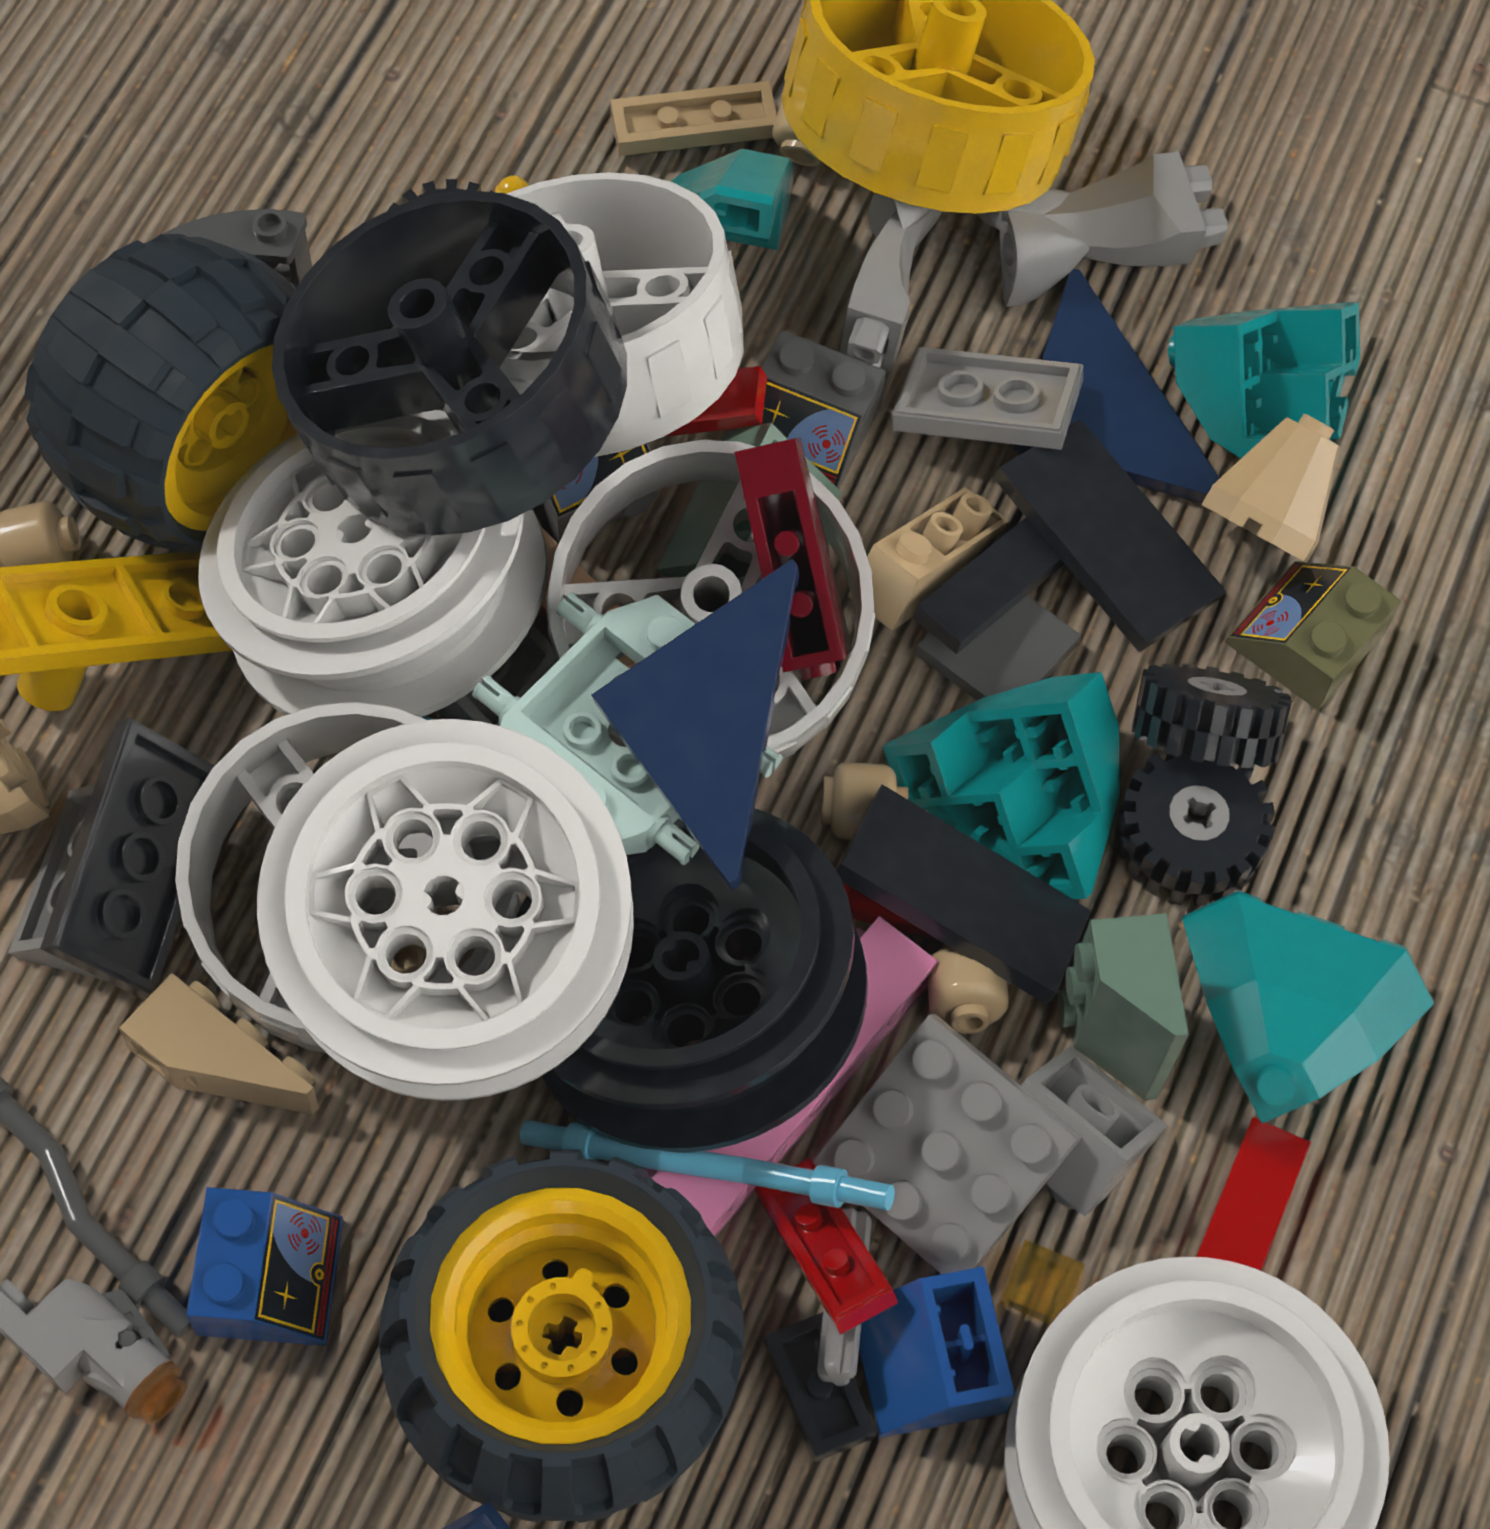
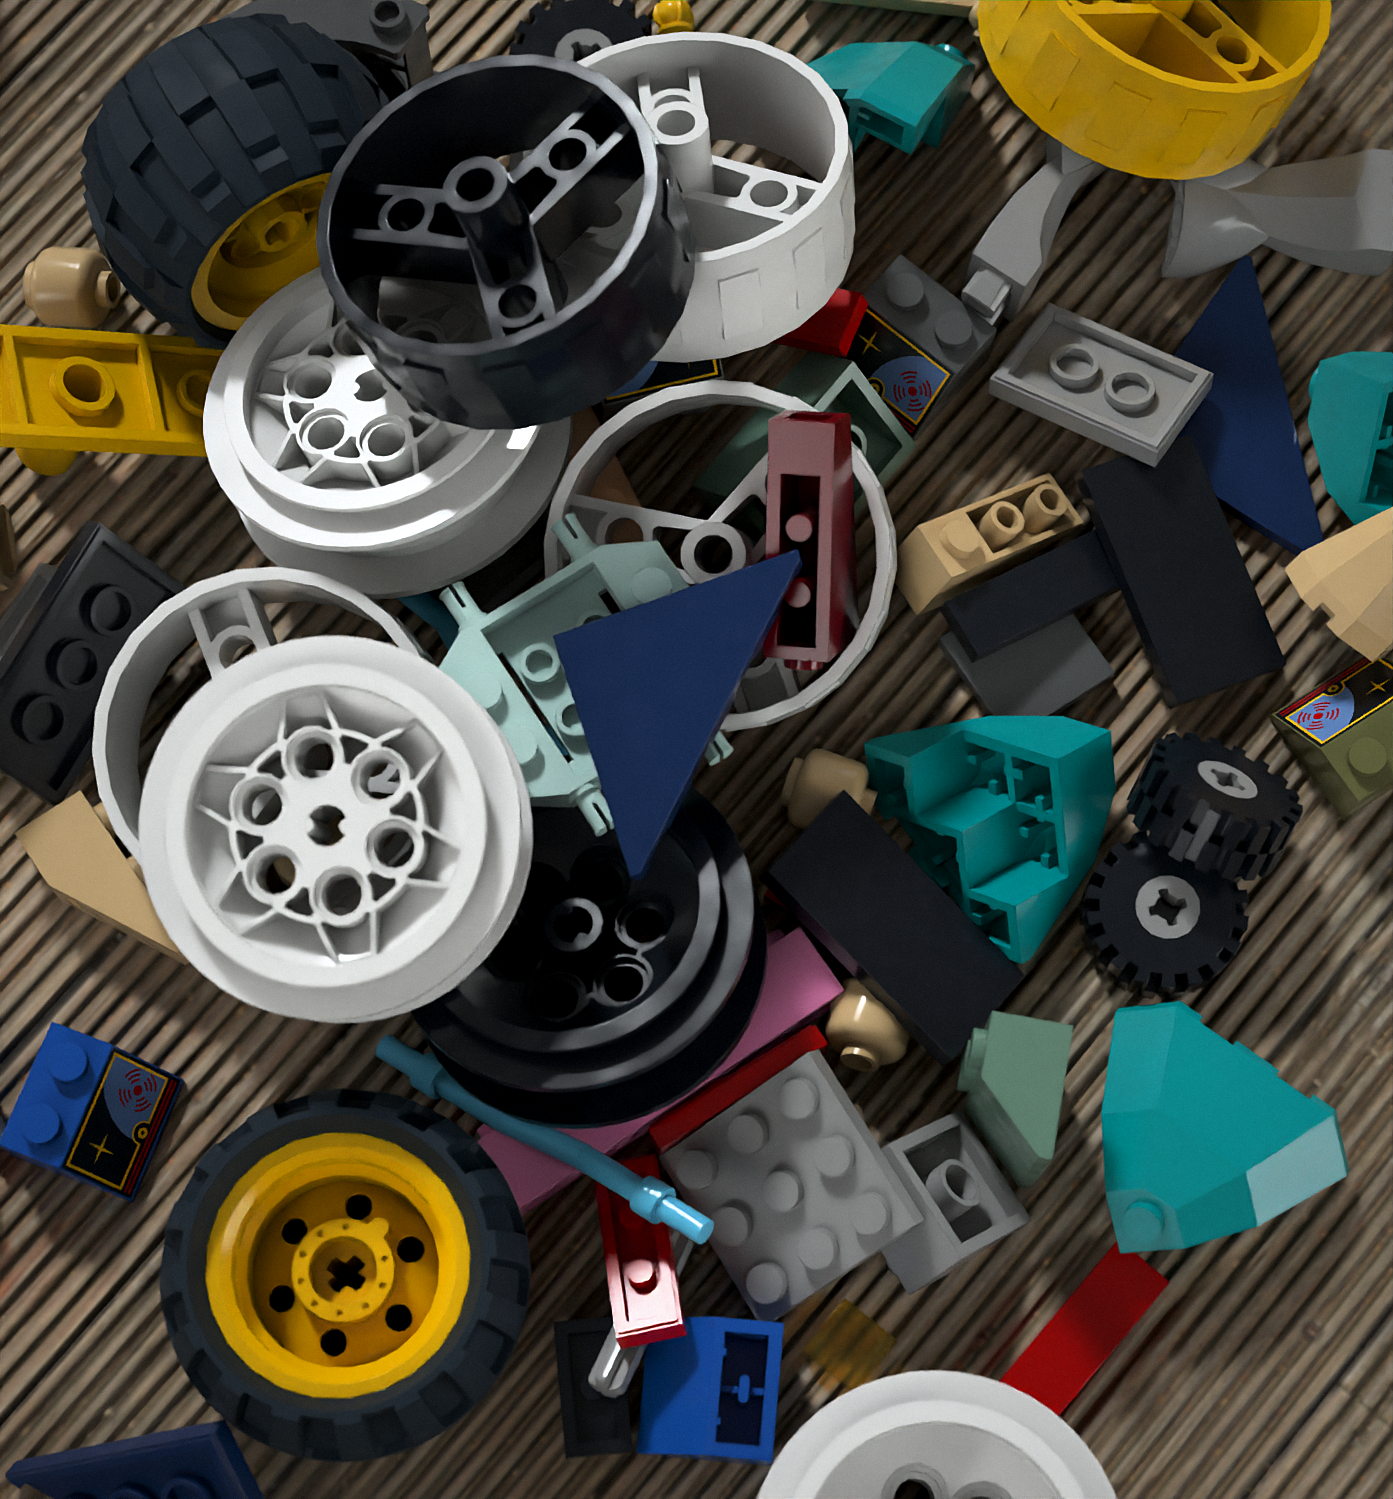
camera: 20 degrees right, 10 degrees up
none -> red tile [648,1025,828,1156]

